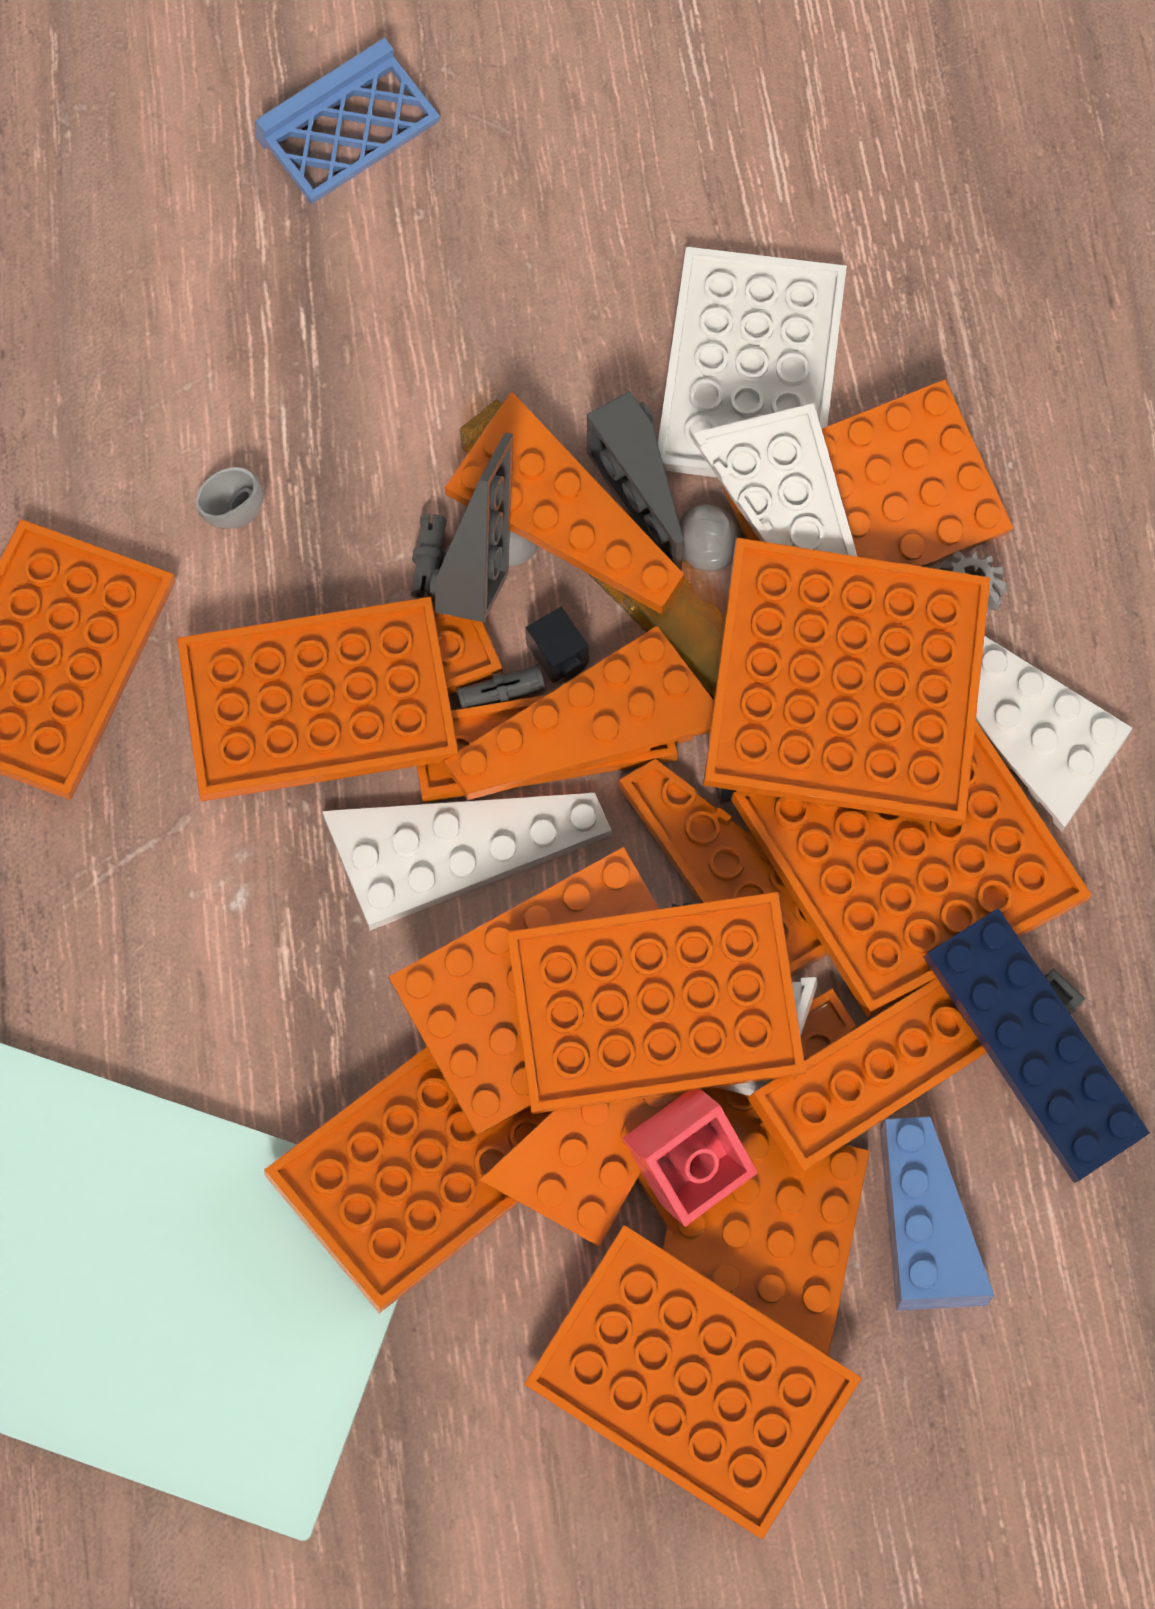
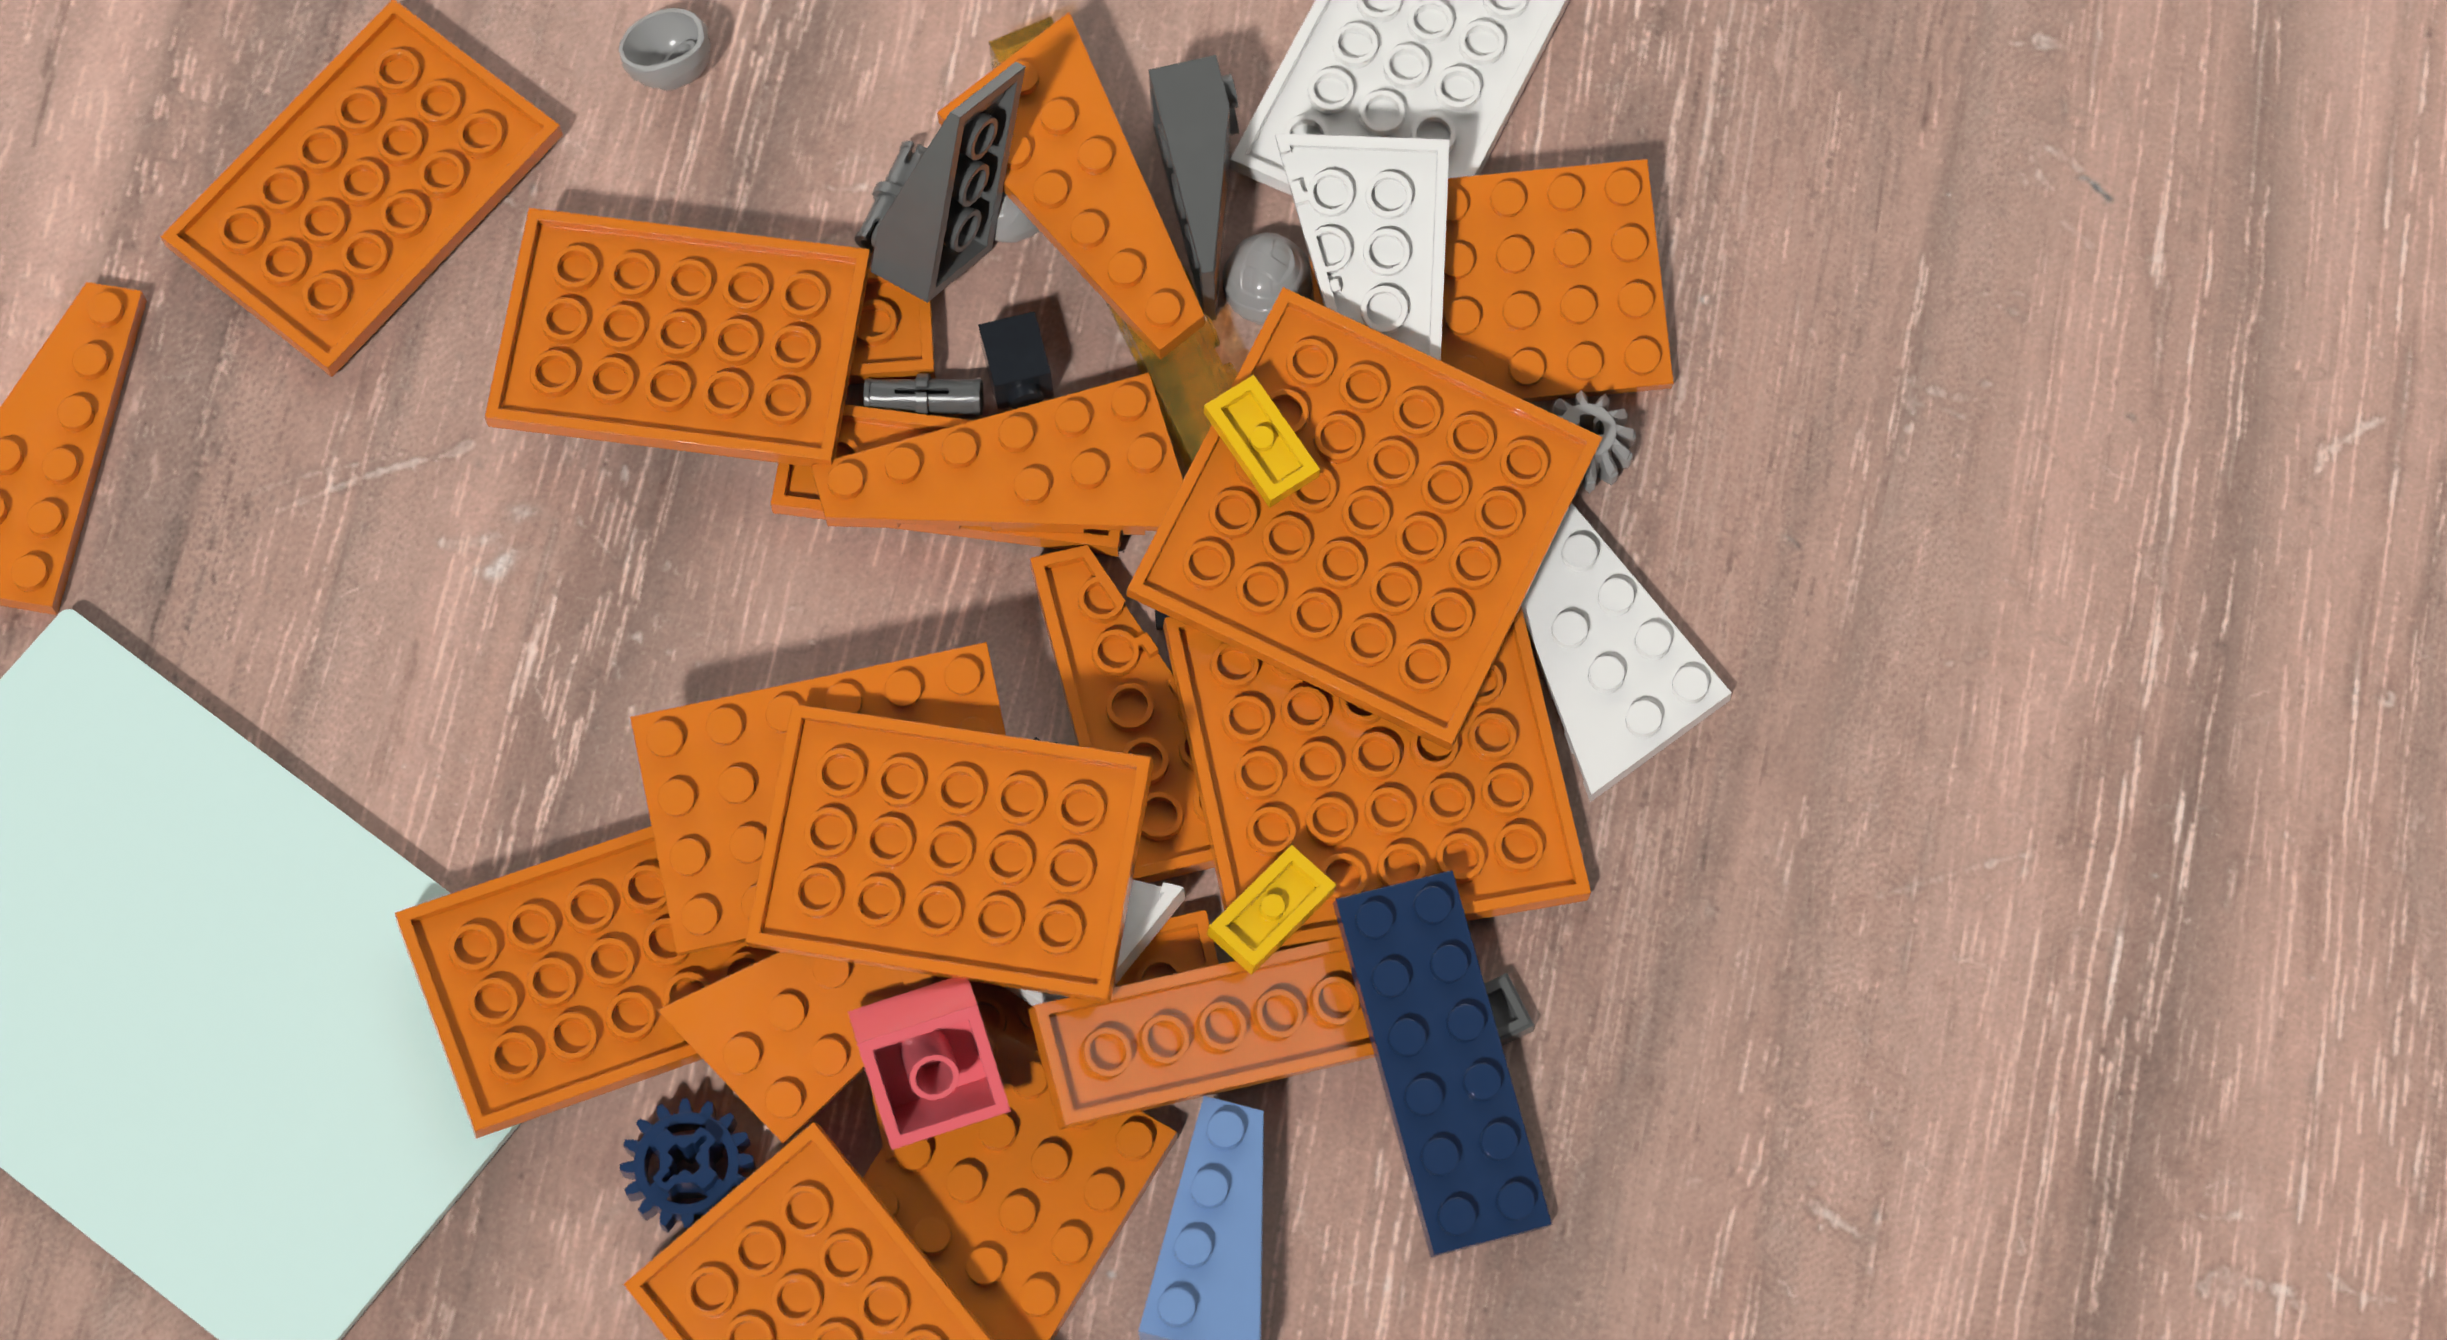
camera: 20 degrees right, 0 degrees up
white wing [322,793,612,930] -> none
none -> dark blue gear [620,1098,756,1233]
none -> yellow plate [1203,374,1320,508]
none -> yellow plate [1207,845,1337,975]

